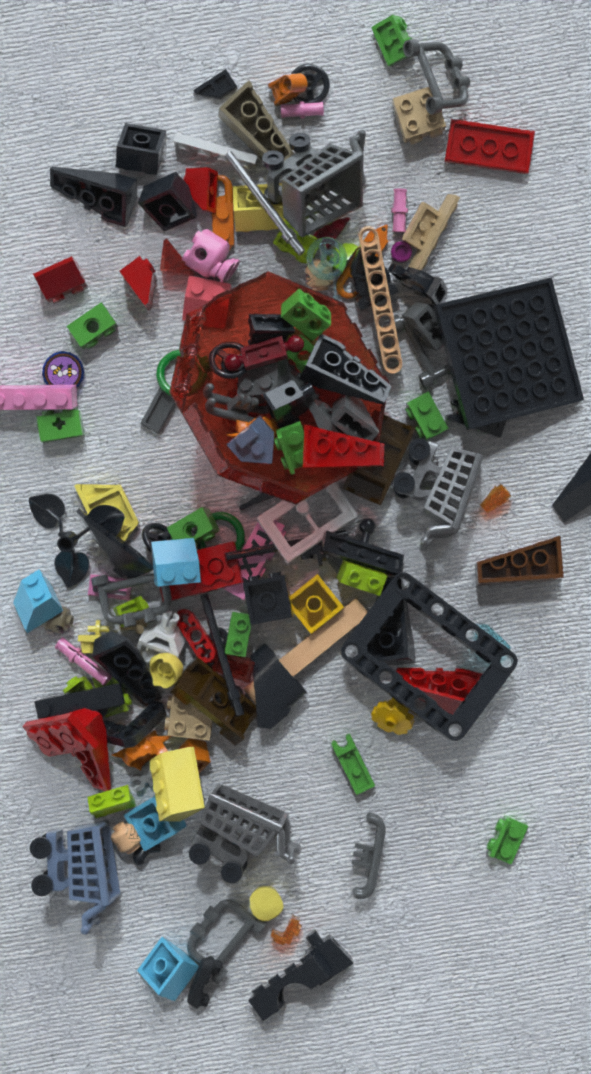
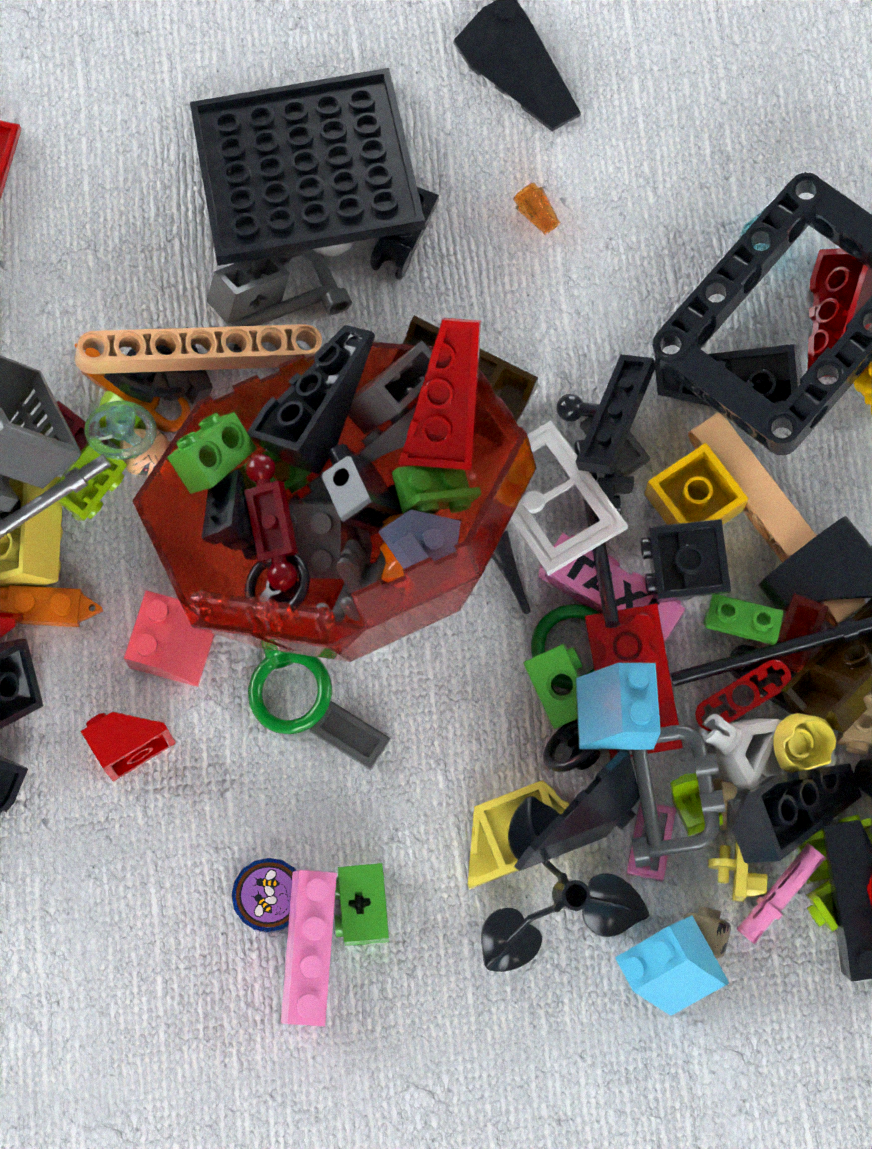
camera: 85 degrees left, 15 degrees down
red slope [33,256,87,303] -> none
bright green brick [67,302,118,349] -> none
clear red slope [160,238,194,277] -> none
bright pink piece [182,229,240,283] -> none
lime brick [336,560,387,596] -> none
black piece [388,263,448,305] -> none
bright pink pin [391,188,408,233] -> none
magenta tile [391,241,412,263] -> none
flat silver piece [393,439,483,550] -> none
tan bracket [402,194,460,270] -> none
bright green bracket [405,391,449,441] -> none
reddish brown wedge [475,536,564,586] -> none

